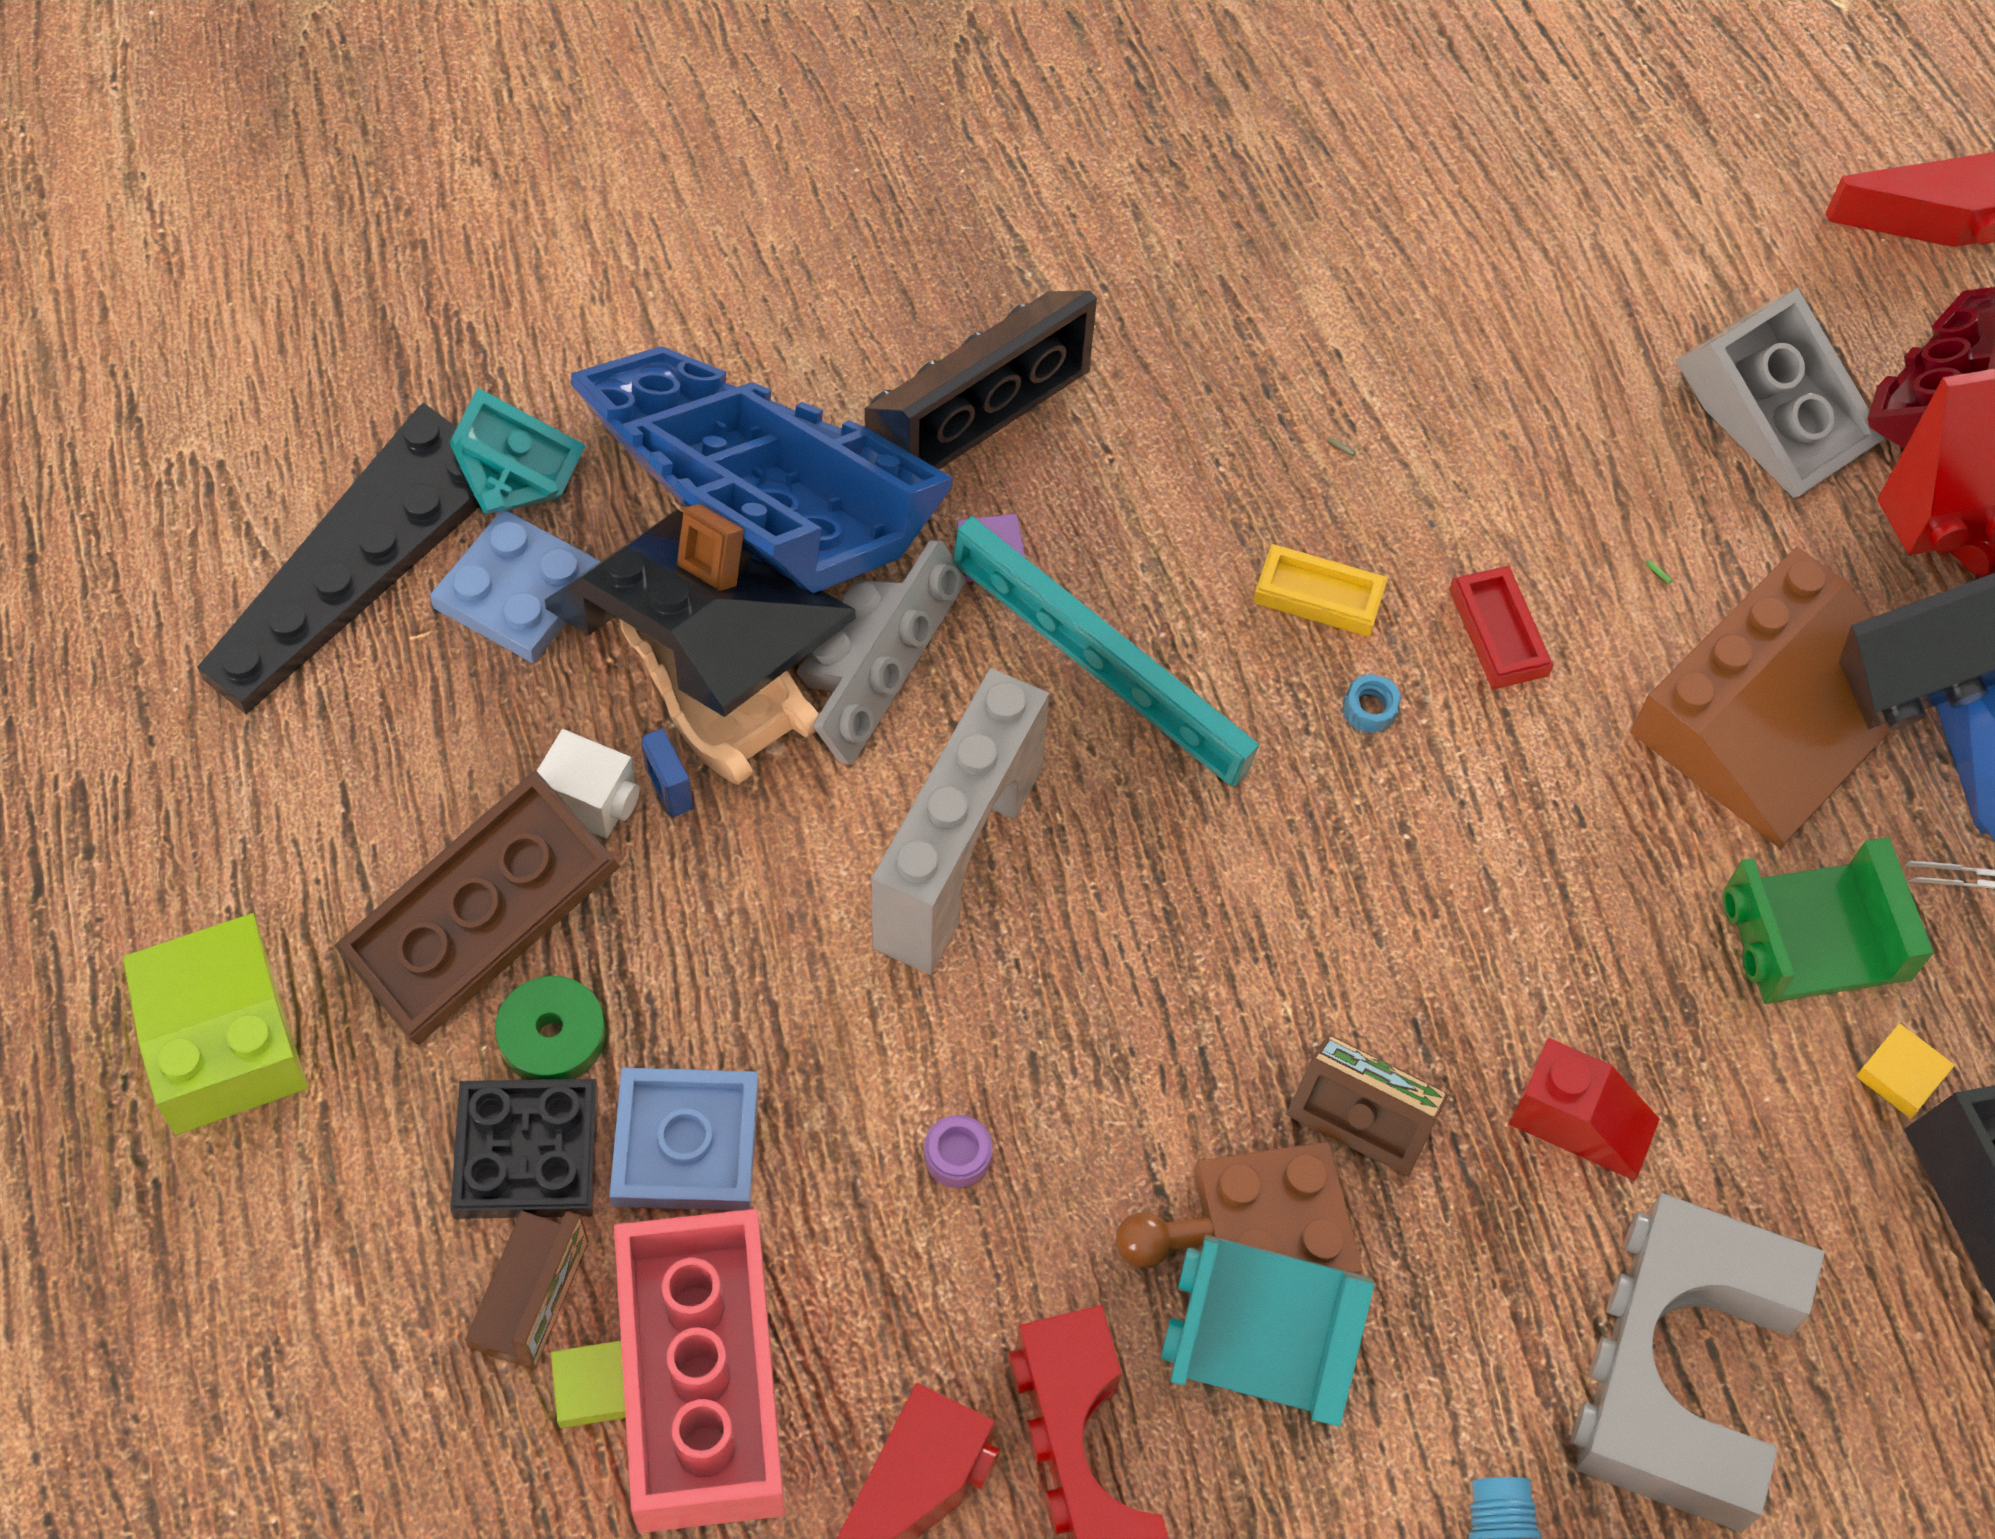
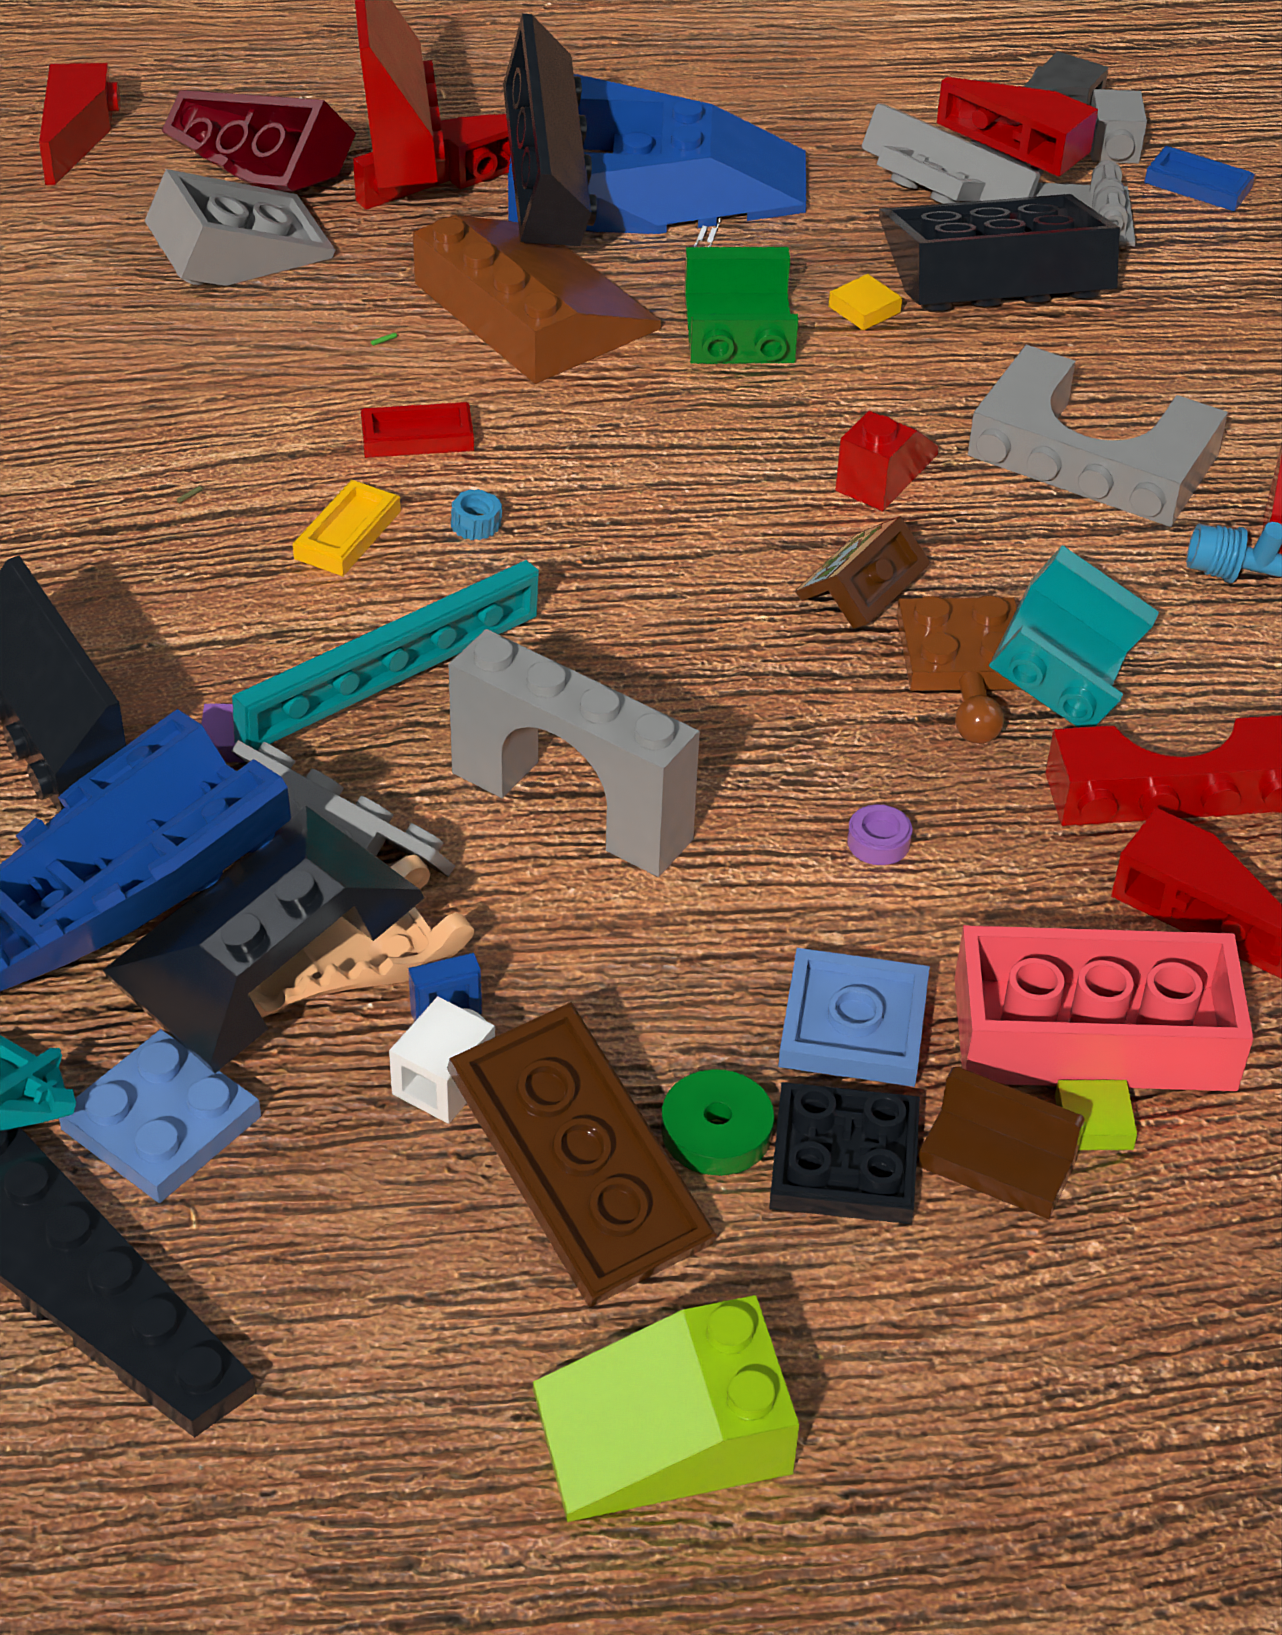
camera: 80 degrees left, 15 degrees down
dark orange tile [677,503,744,591] -> none

